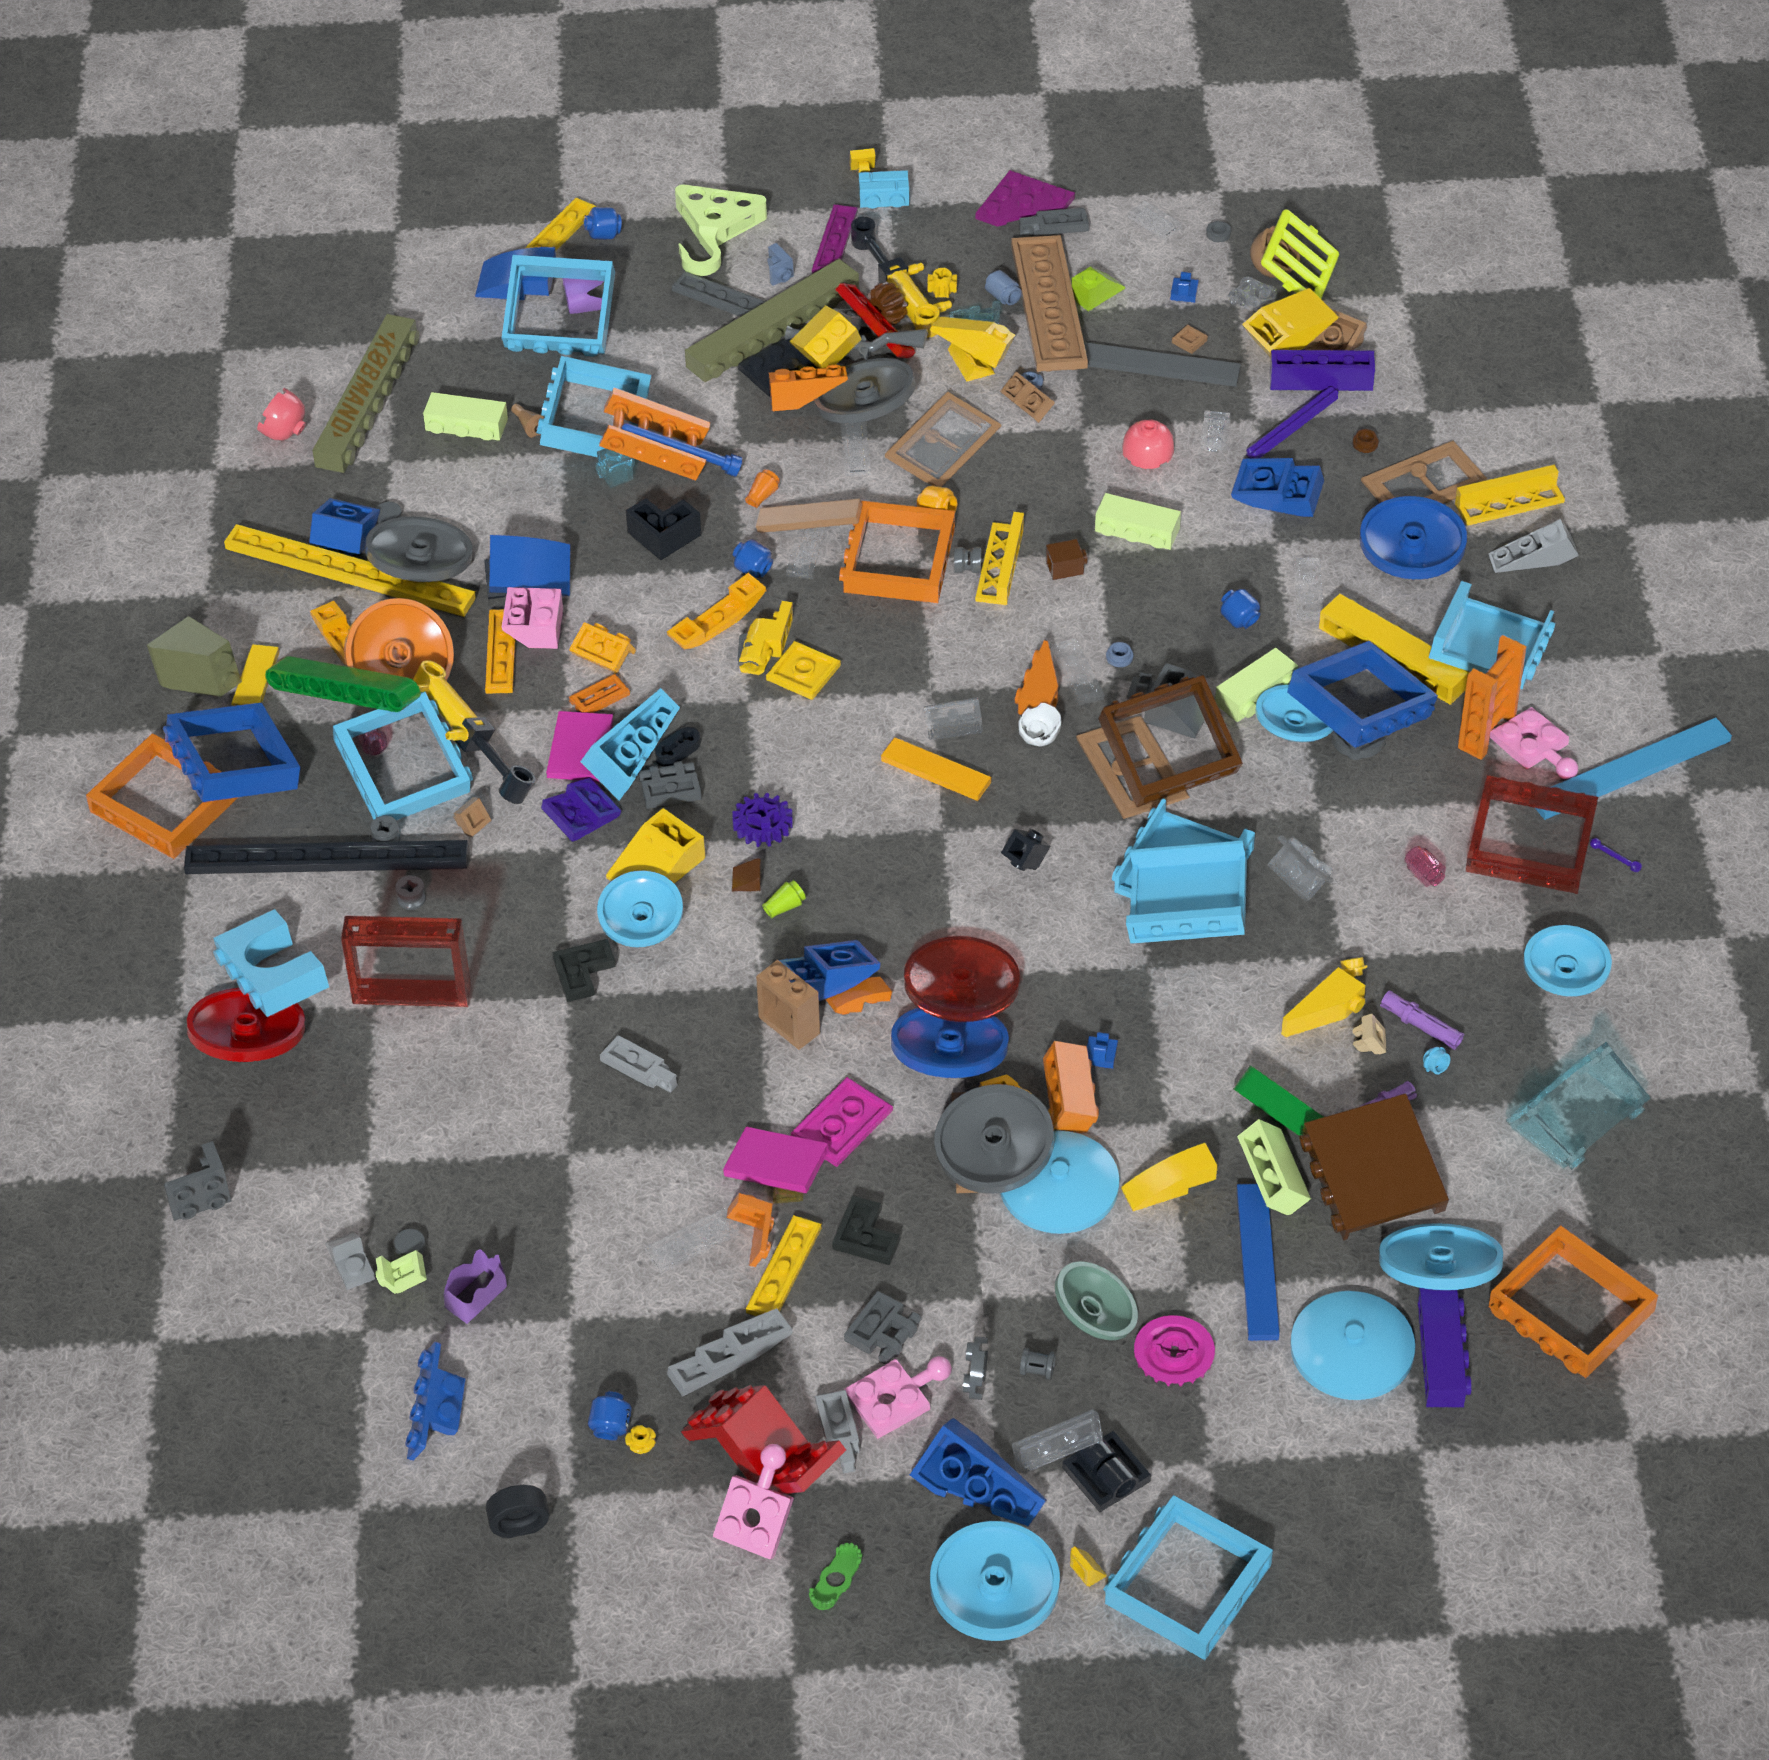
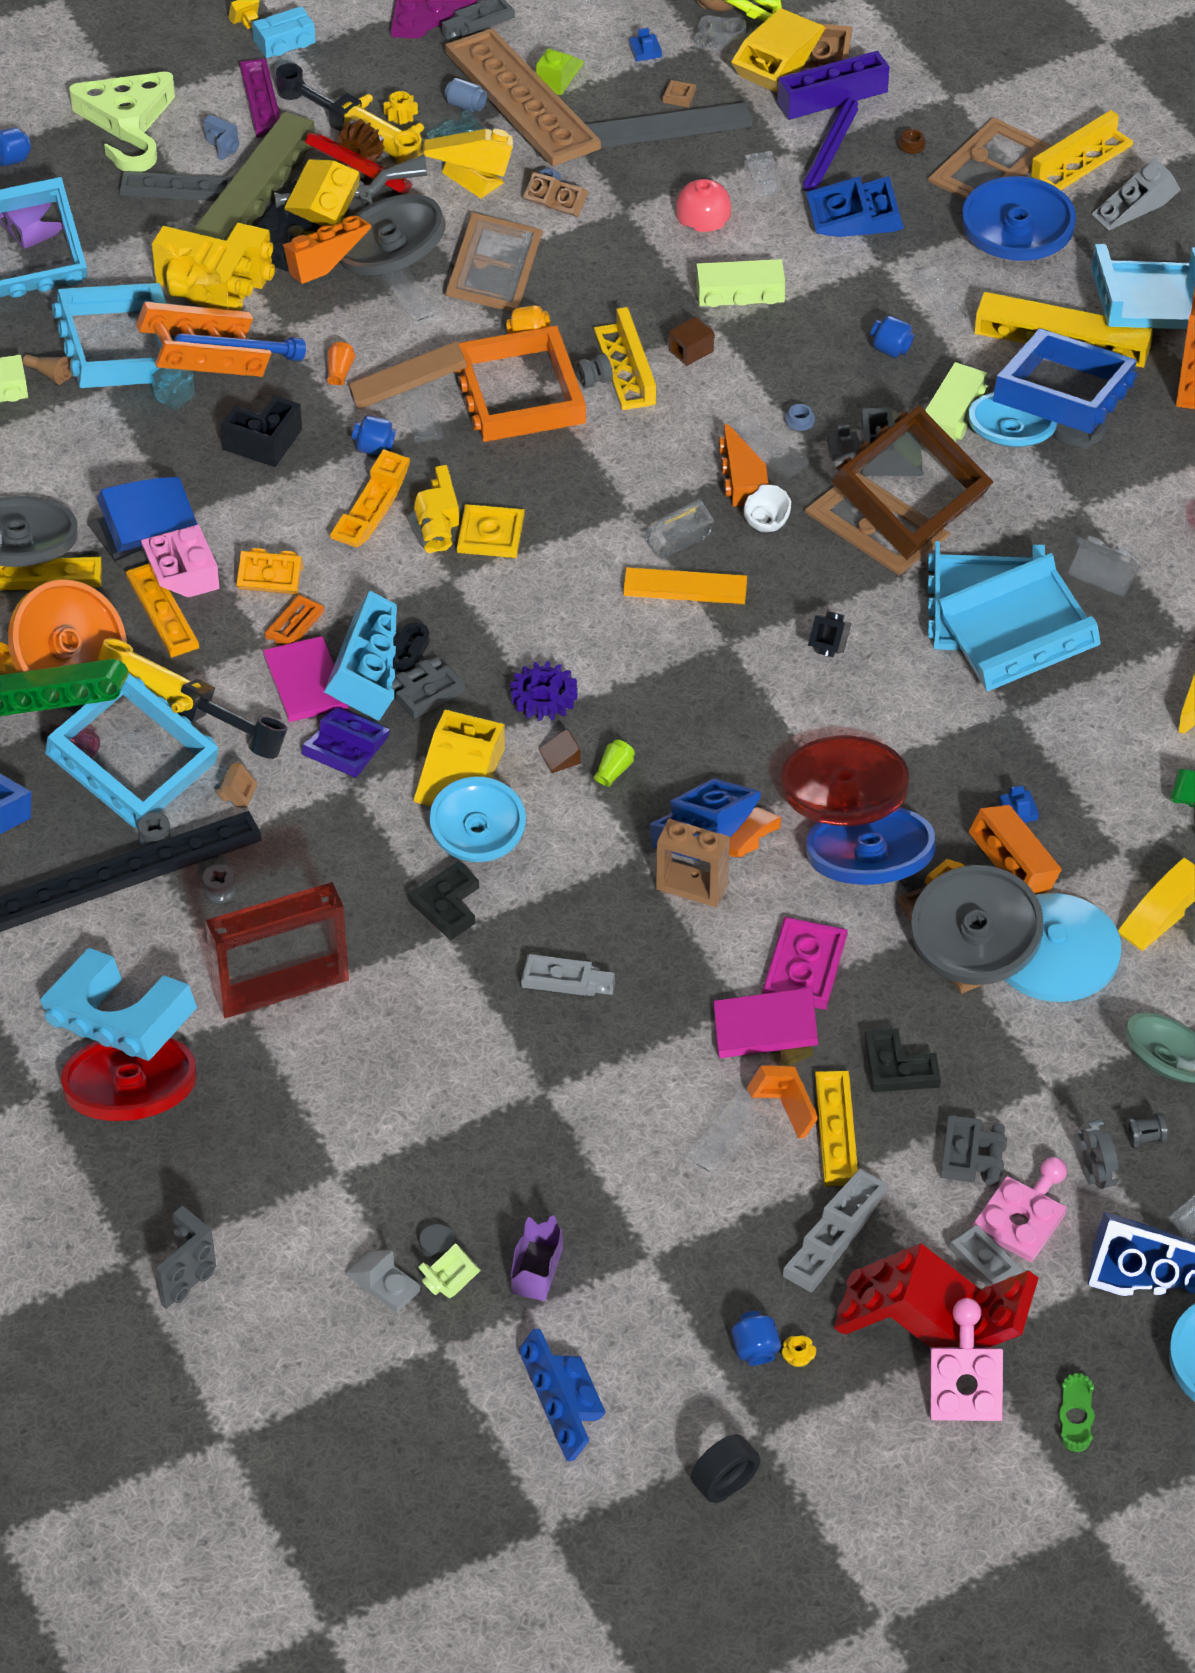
camera: 25 degrees left, 0 degrees up
none -> yellow brick [152,223,275,311]

